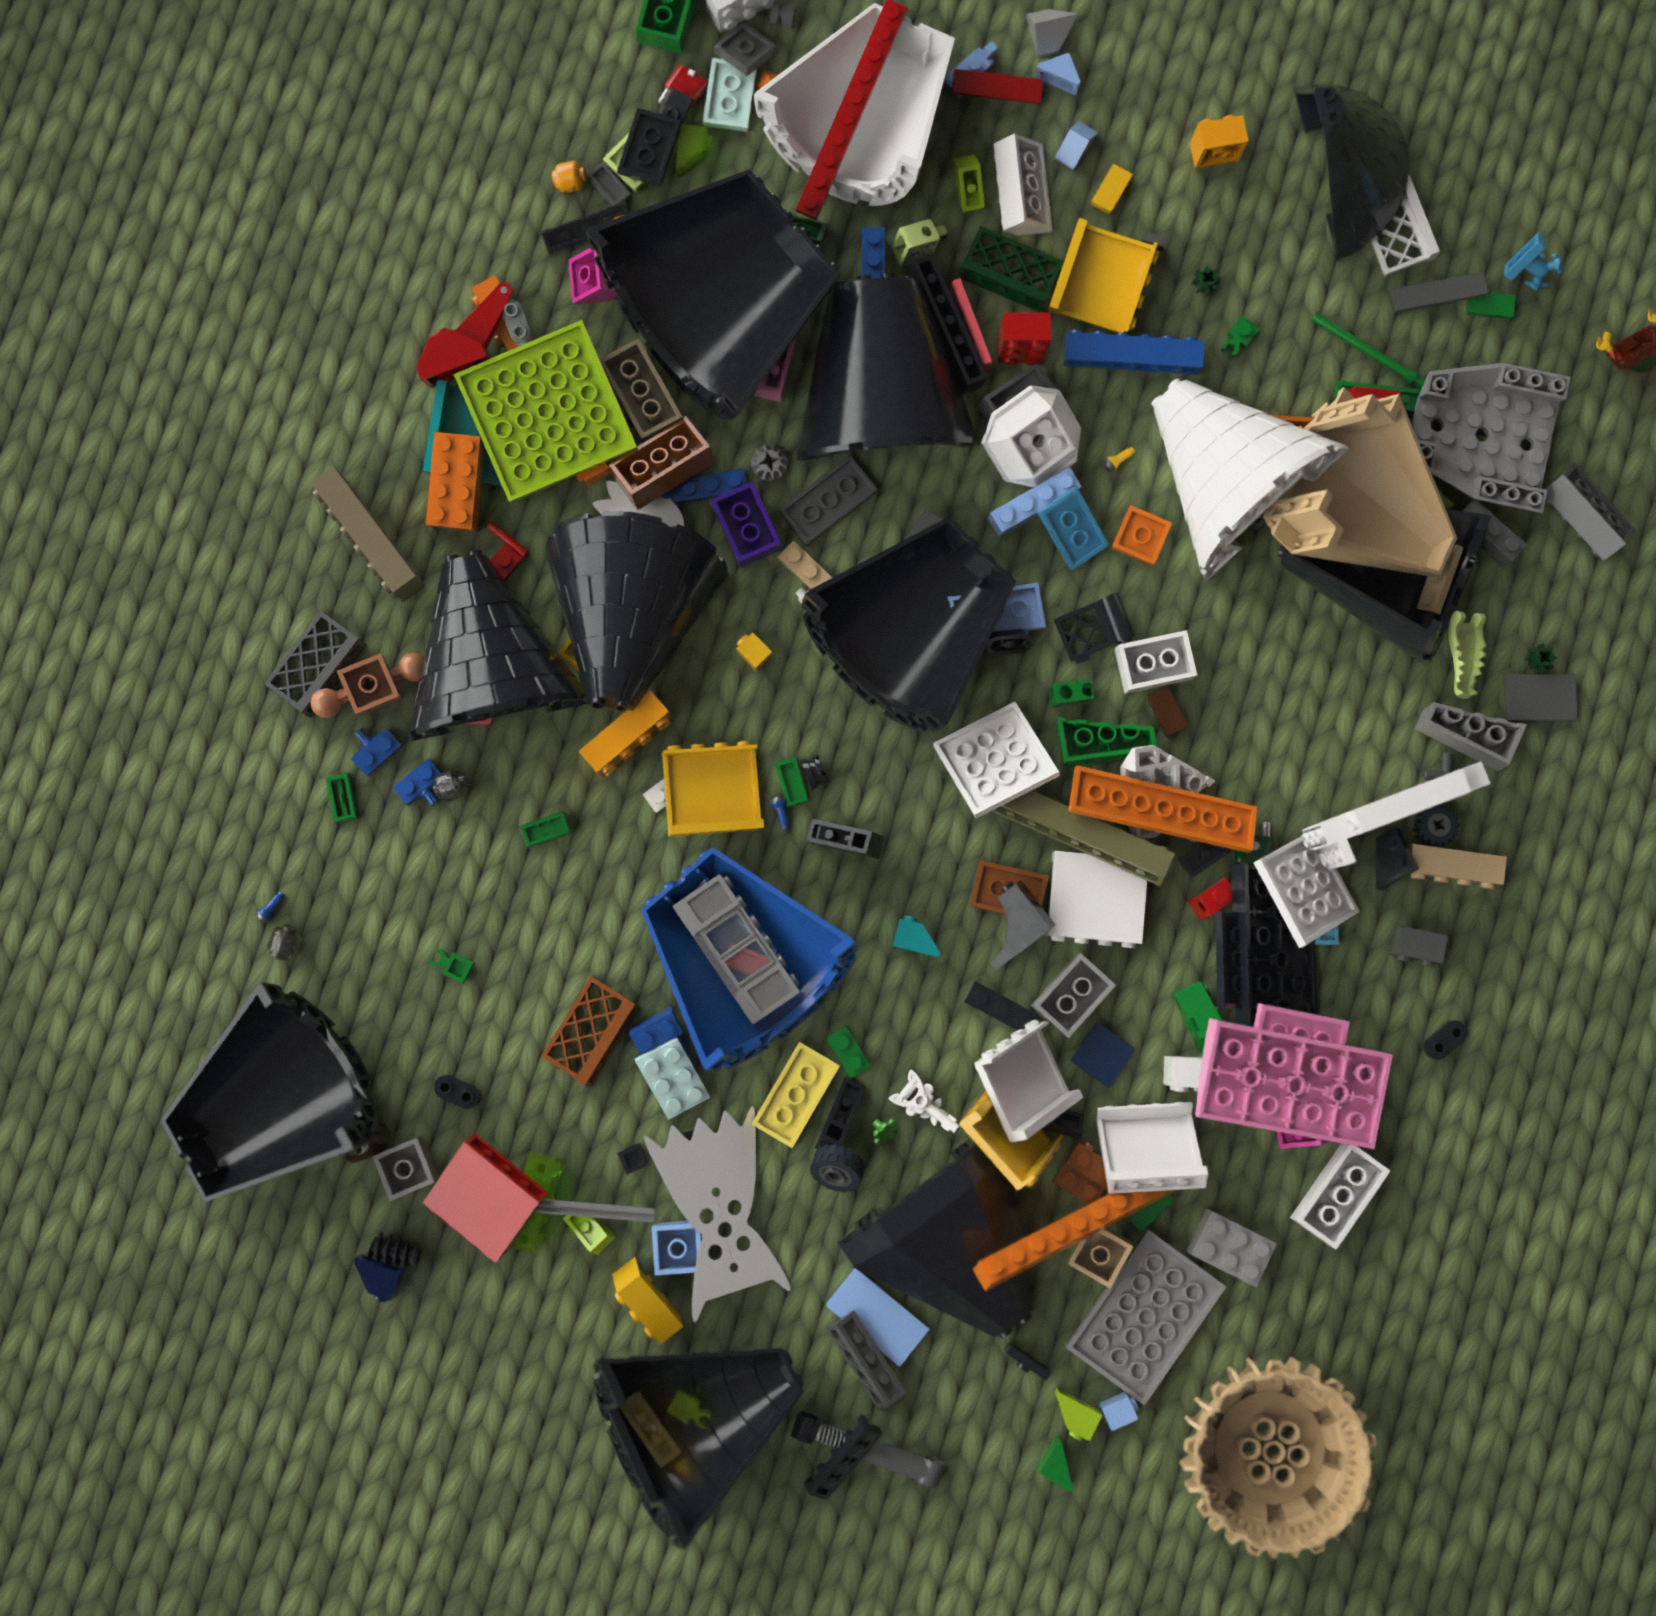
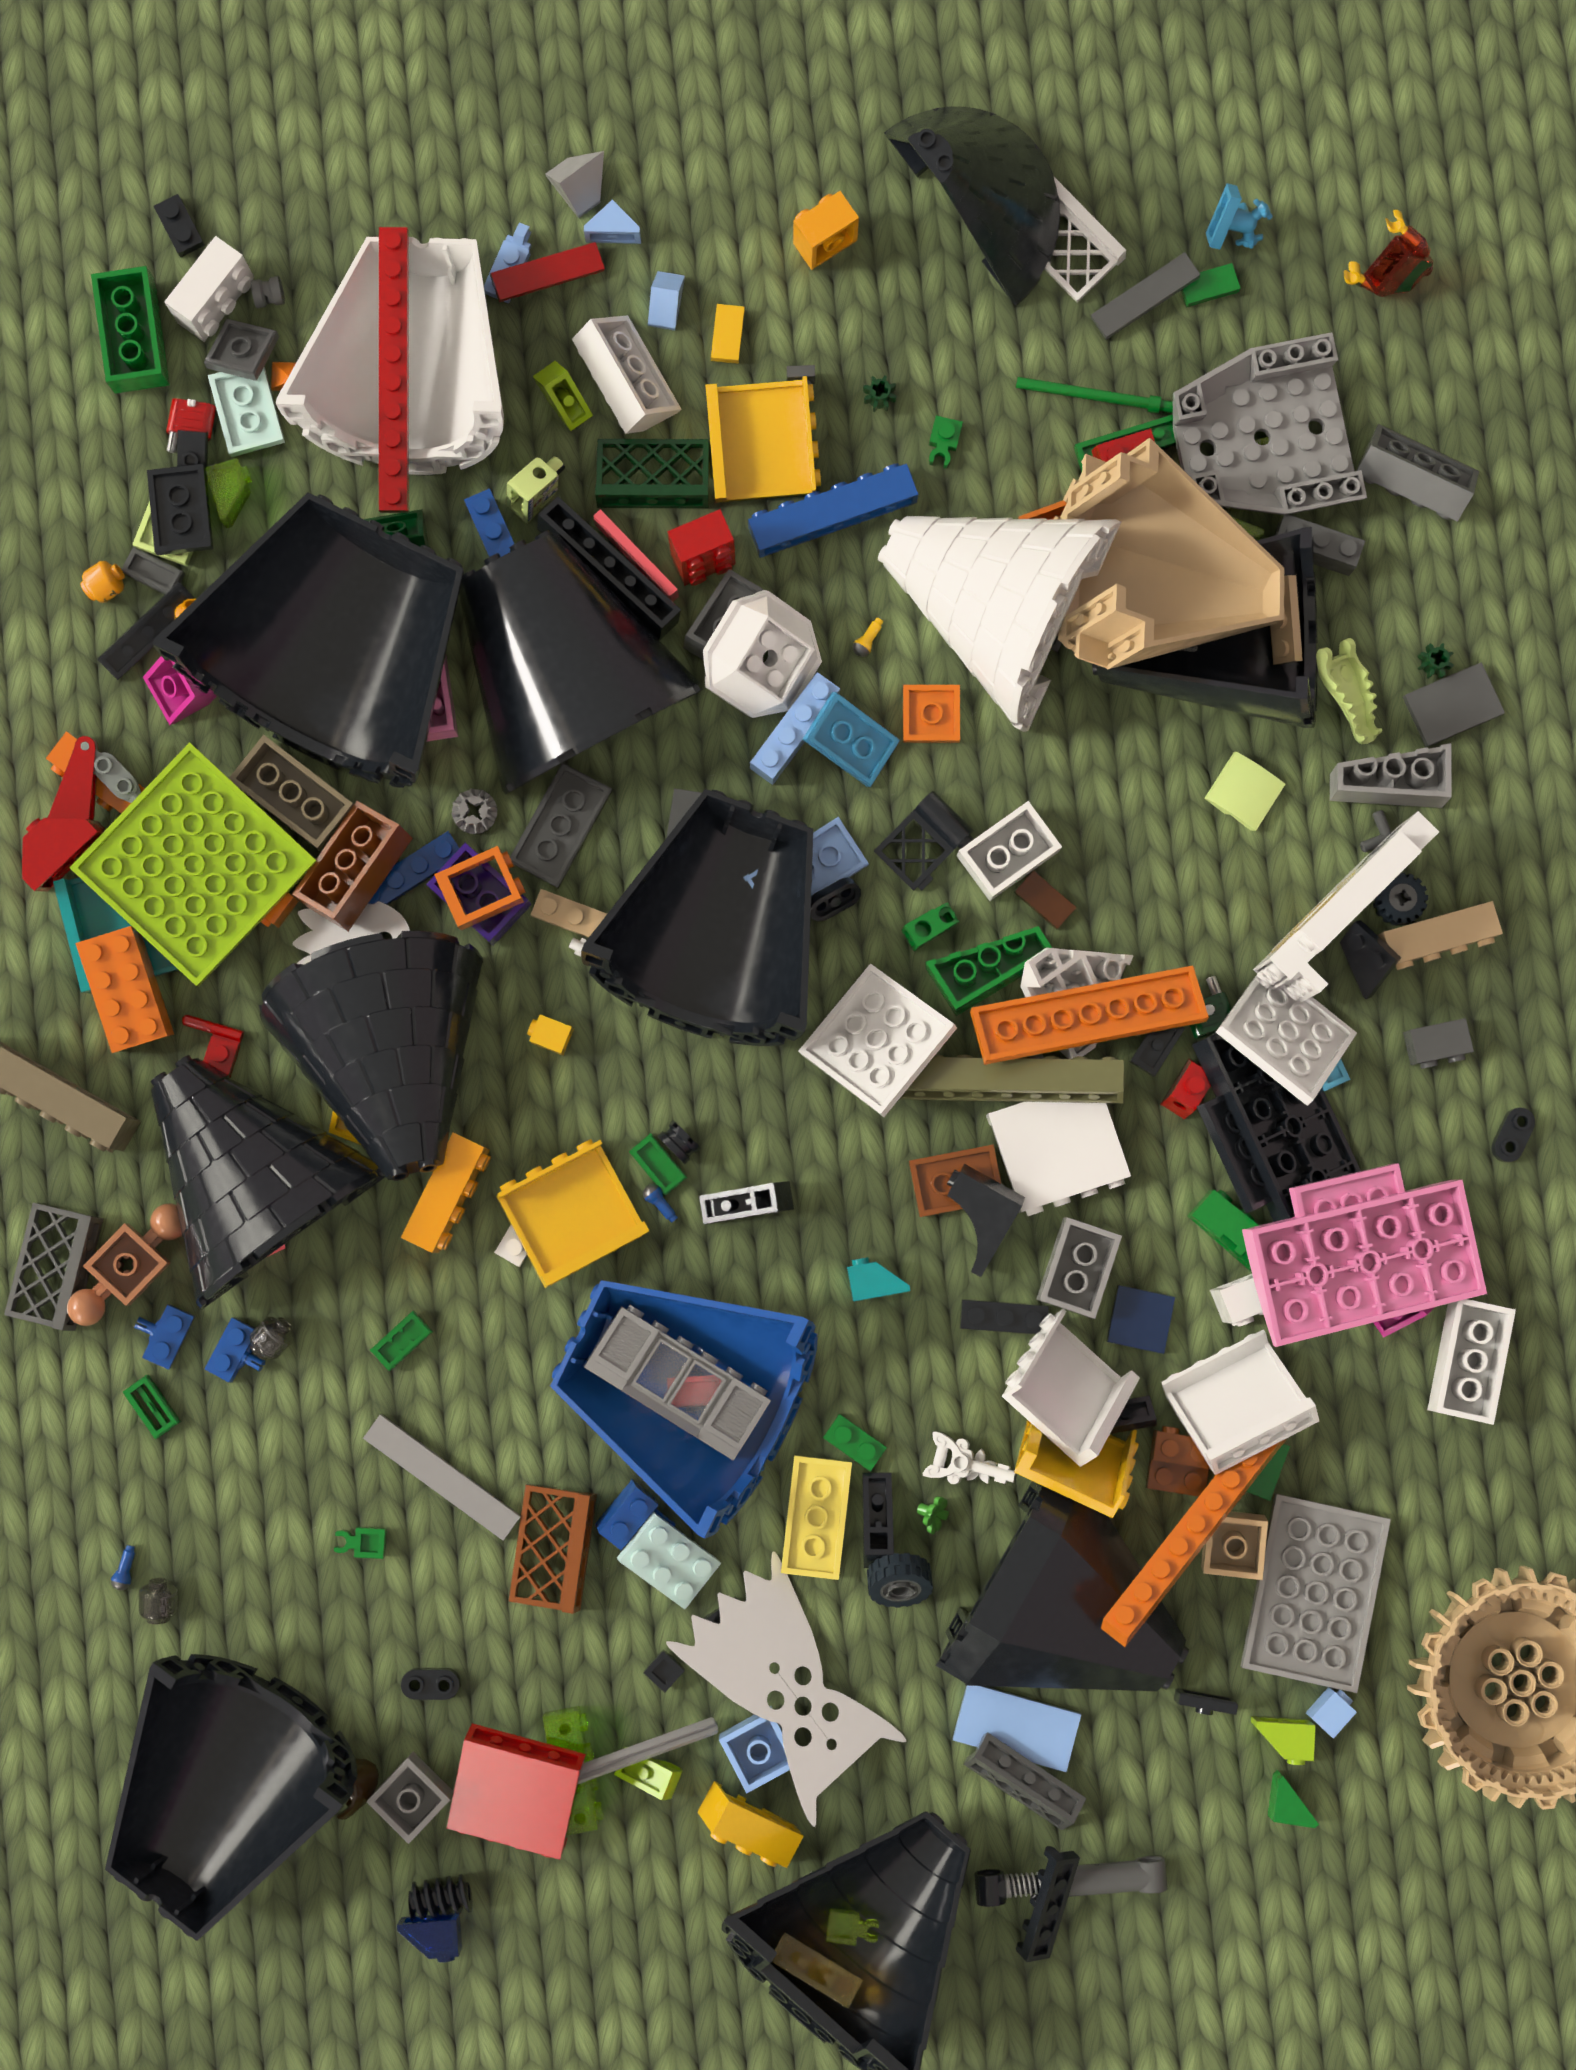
camera: 25 degrees left, 0 degrees up
light grey brick [1186,1208,1277,1288] -> none
none -> light grey tile [363,1414,521,1541]
none -> orange window [434,846,526,931]
none -> yellowish green slope [1204,752,1285,831]

